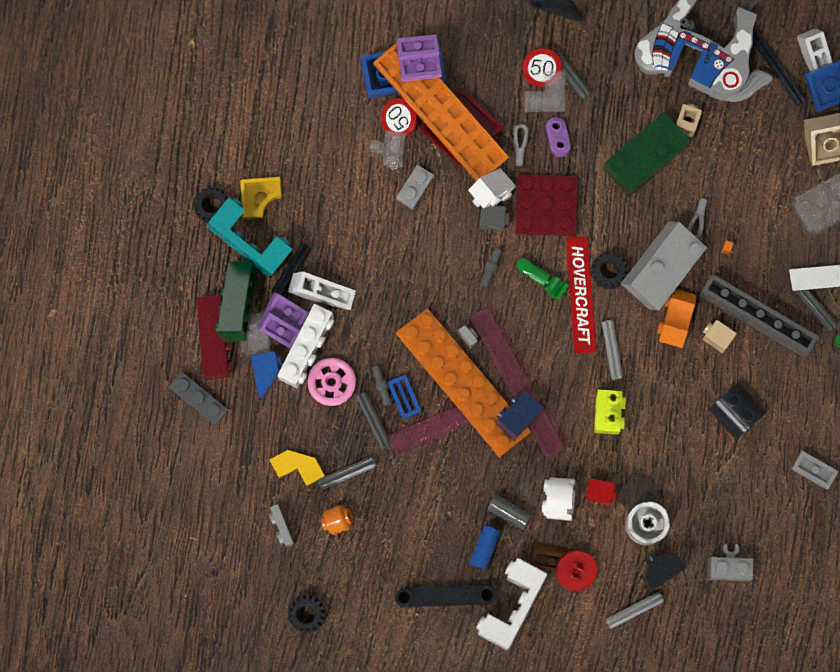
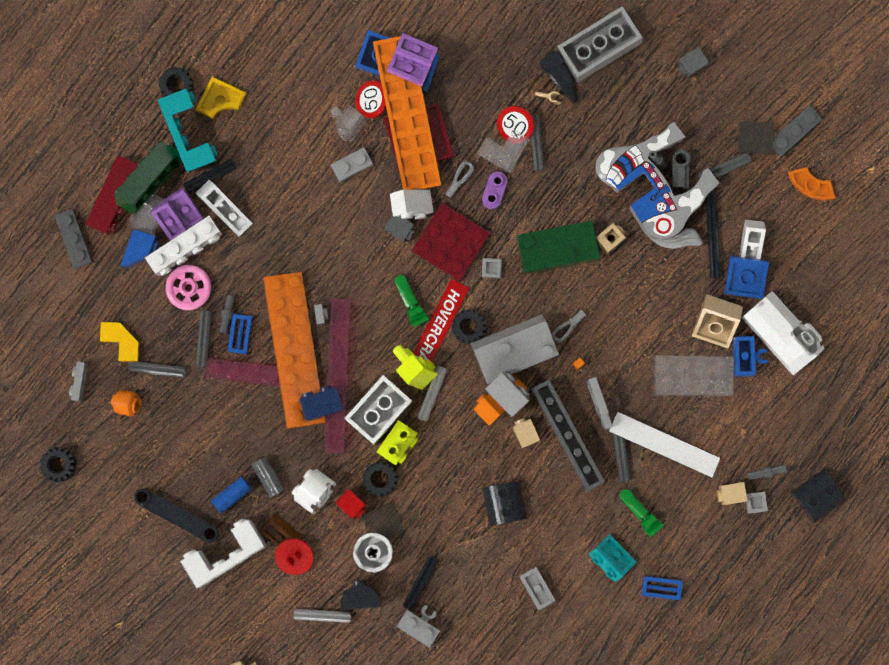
camera: 30 degrees right, 5 degrees up
dark grey bar [480,248,502,288] -> none
none -> white brick [344,375,412,445]
none -> black tyre [363,462,398,497]
none -> neon yellow brick [393,345,438,390]
none -> black axle [403,556,438,610]
none -> light grey tile [482,258,502,279]
none -> light grey brick [485,372,531,417]
none -> tan hand [535,91,563,104]
none -> light grey piece [586,377,612,430]
none -> dark grey piece [671,150,690,189]

